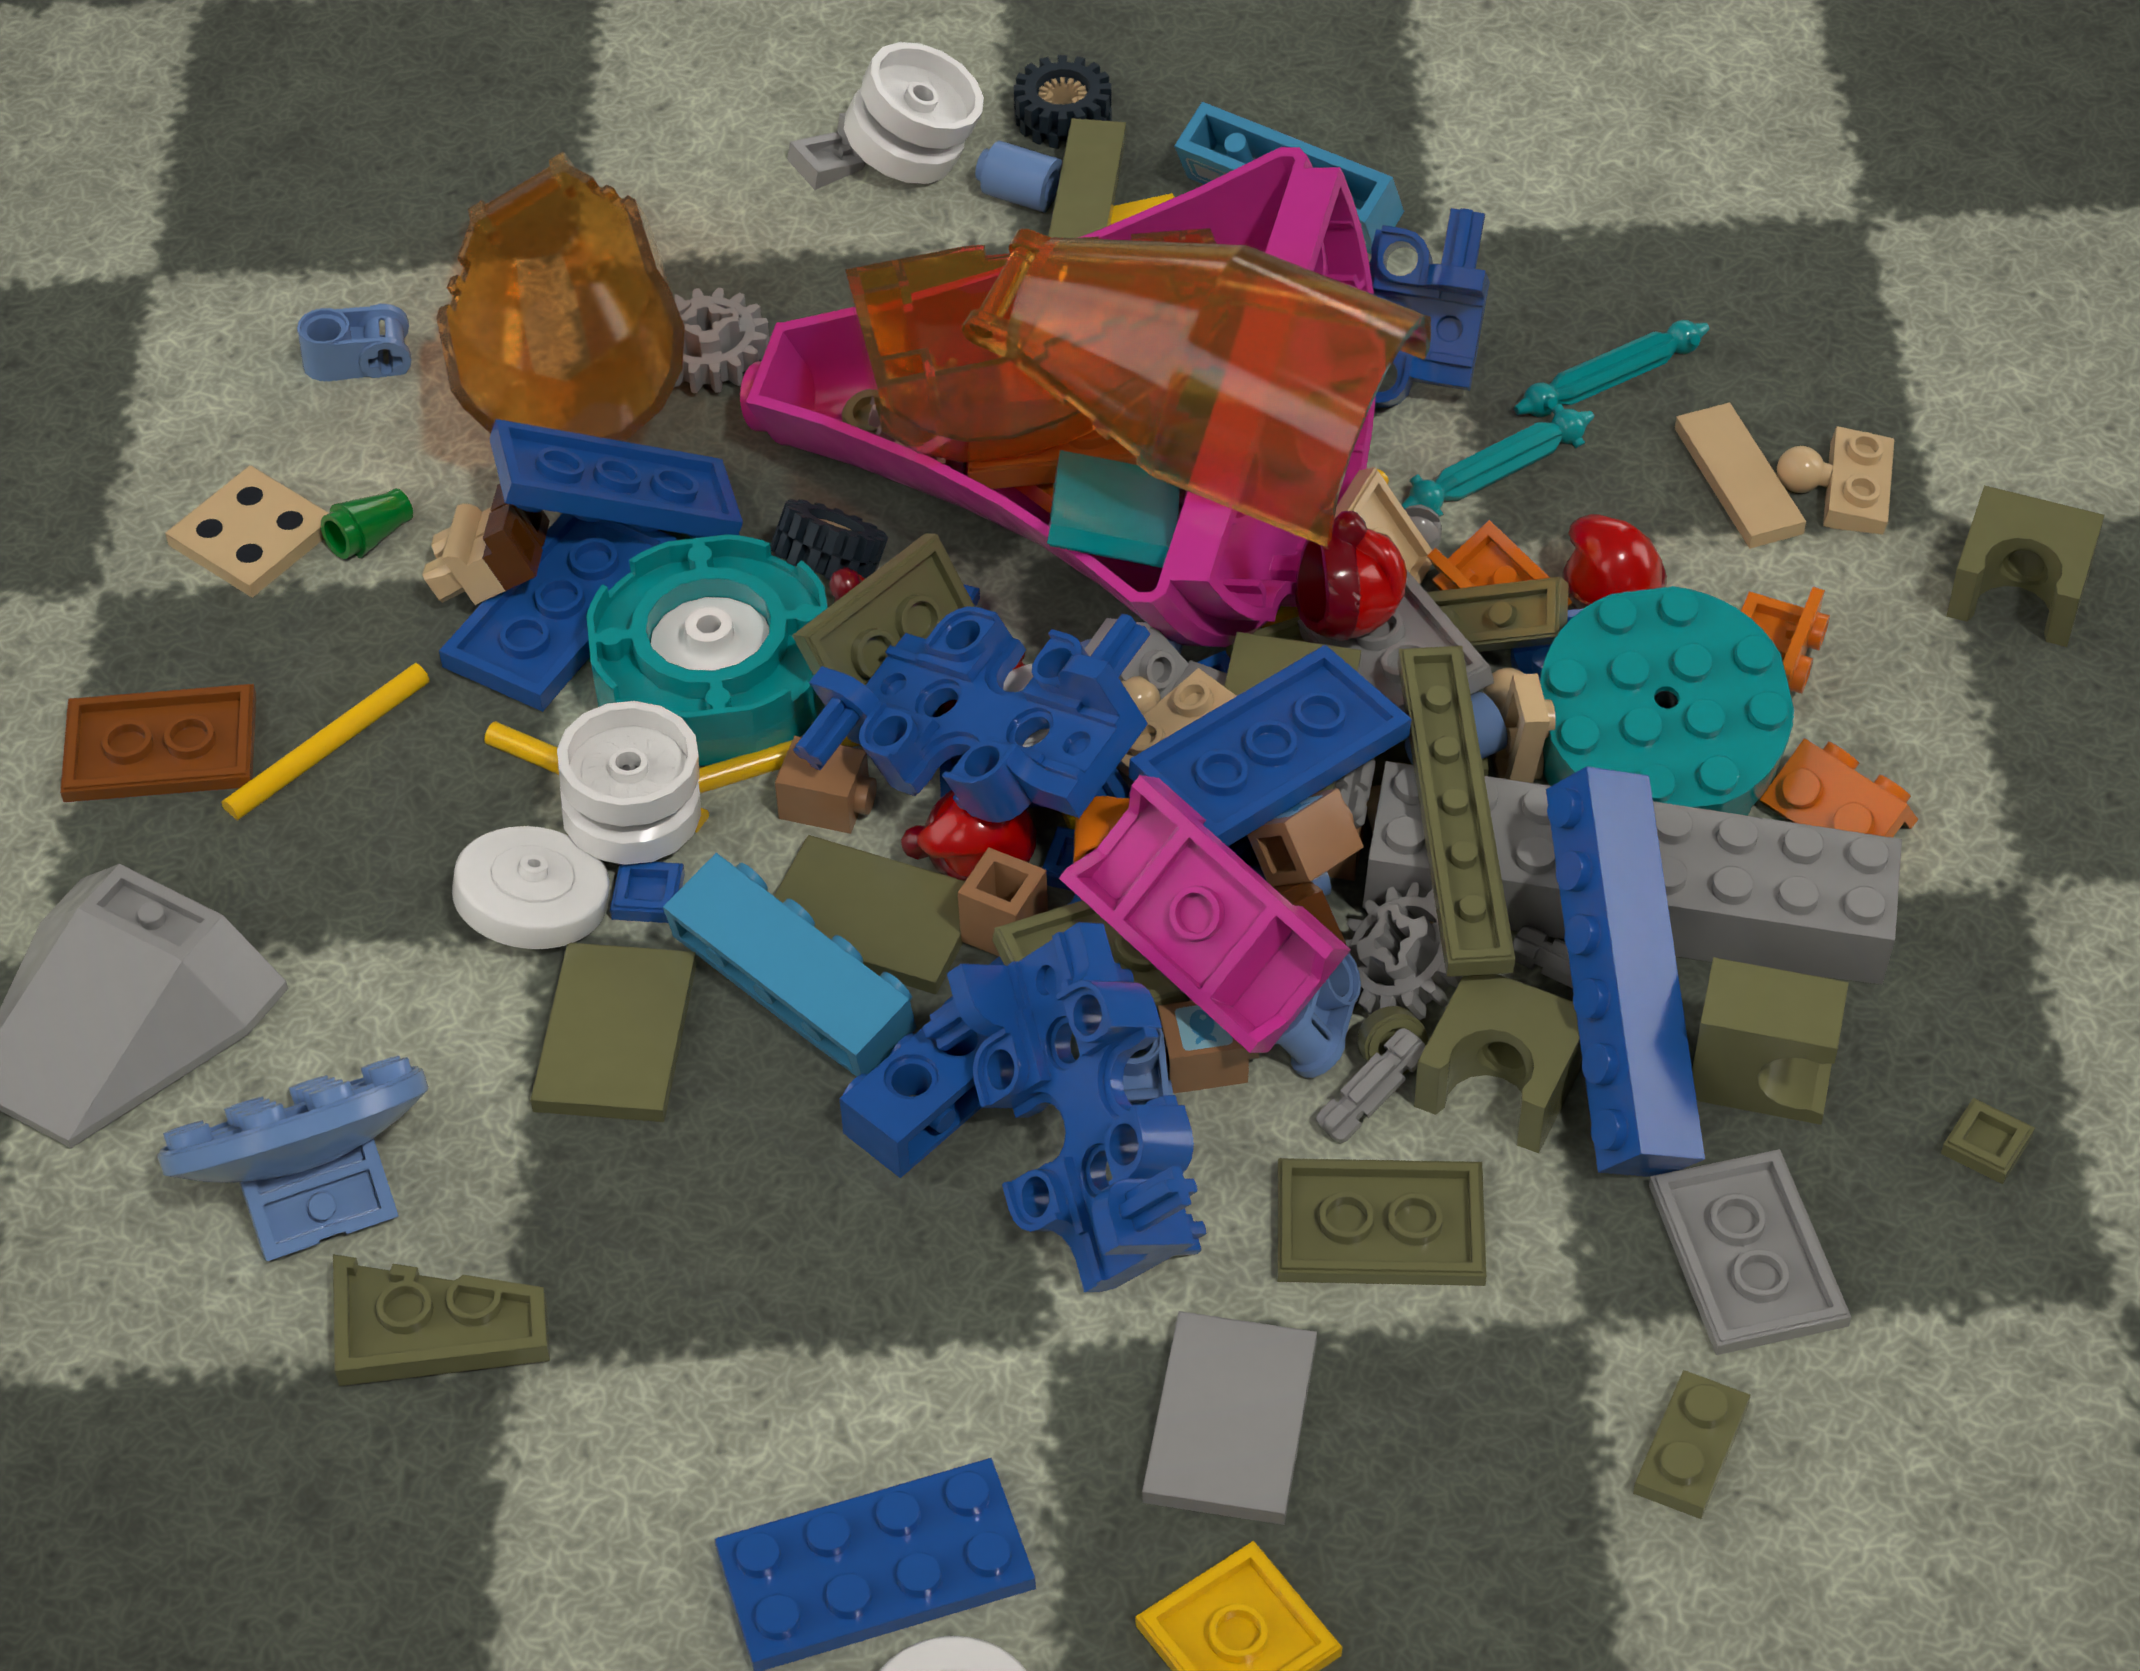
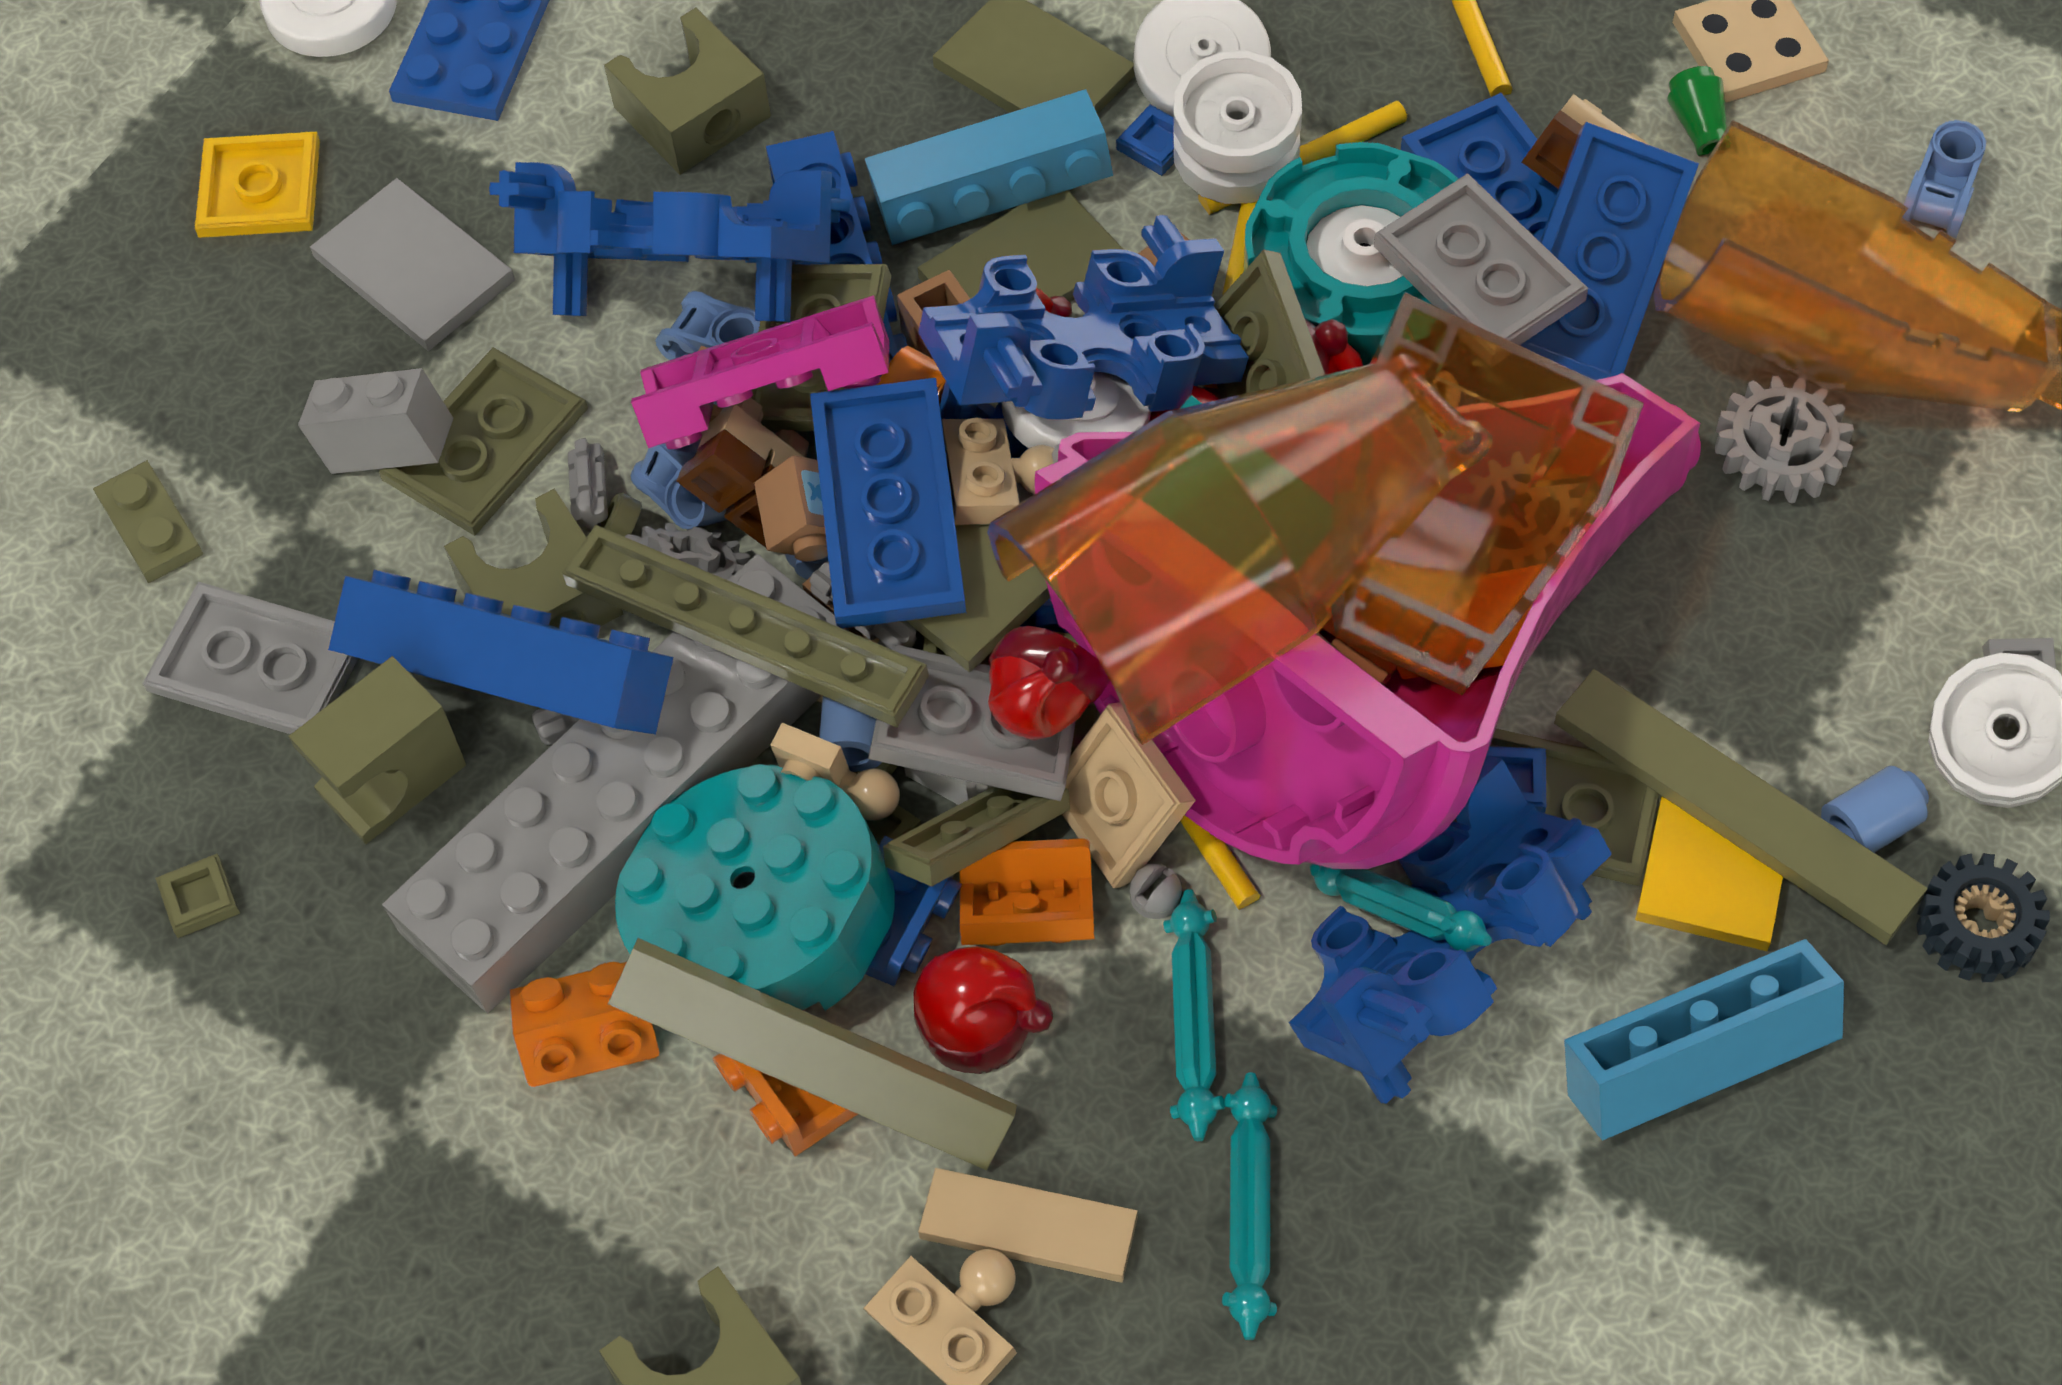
camera: 125 degrees right, 10 degrees up
none -> light grey brick [298,368,453,474]
none -> olive piece [604,7,771,175]
none -> olive tile [608,938,1017,1170]
none -> light grey tile [1374,173,1588,364]

